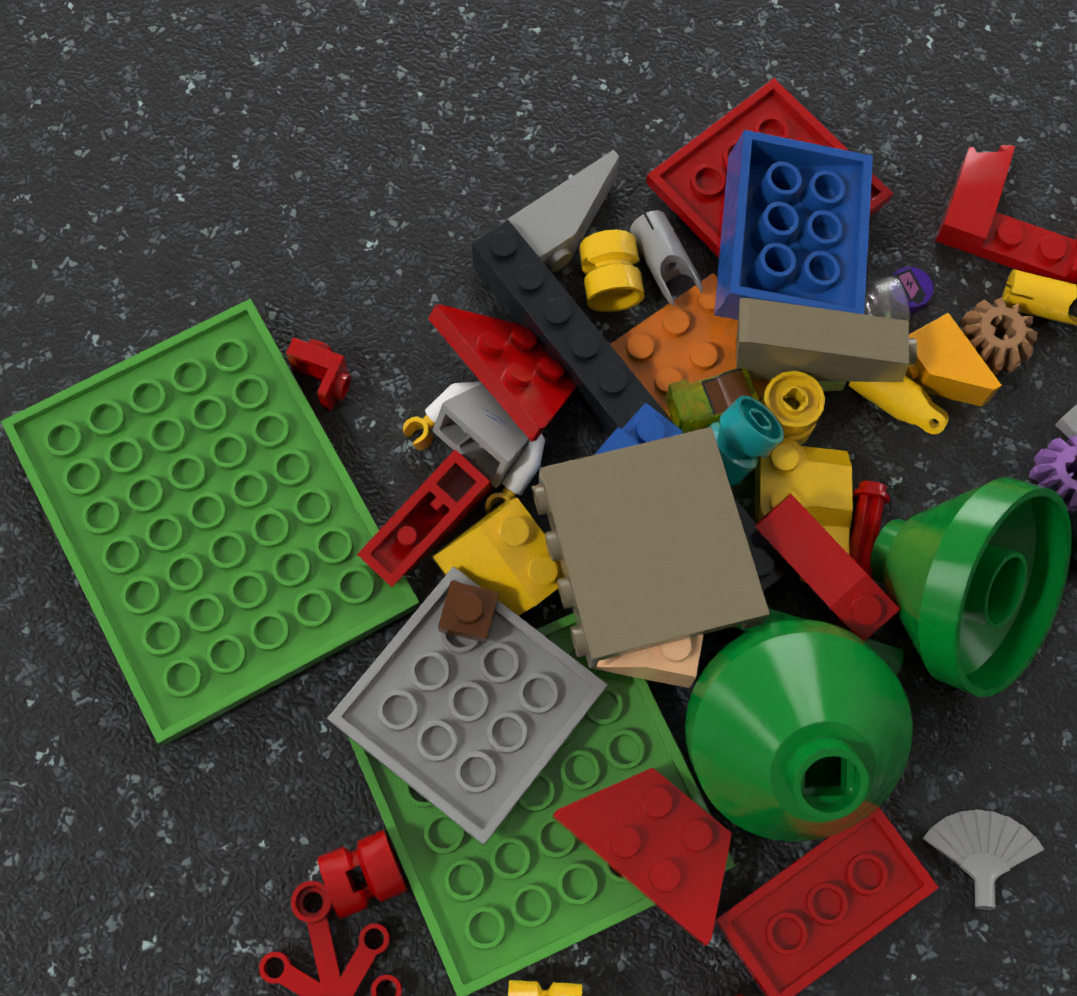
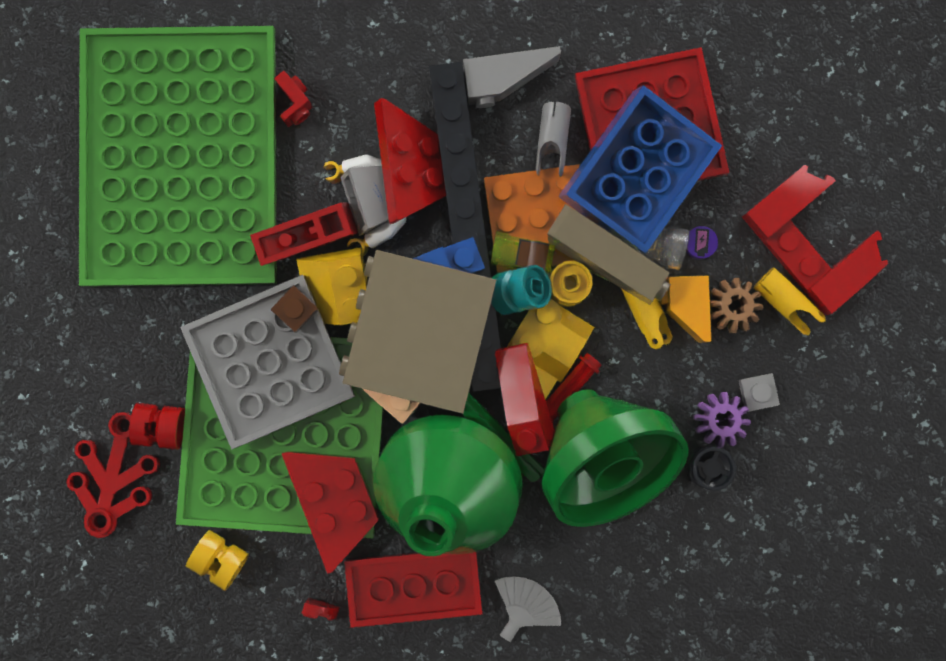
camera: 30 degrees right, 15 degrees up
yellow wheel [579,230,644,312] -> none

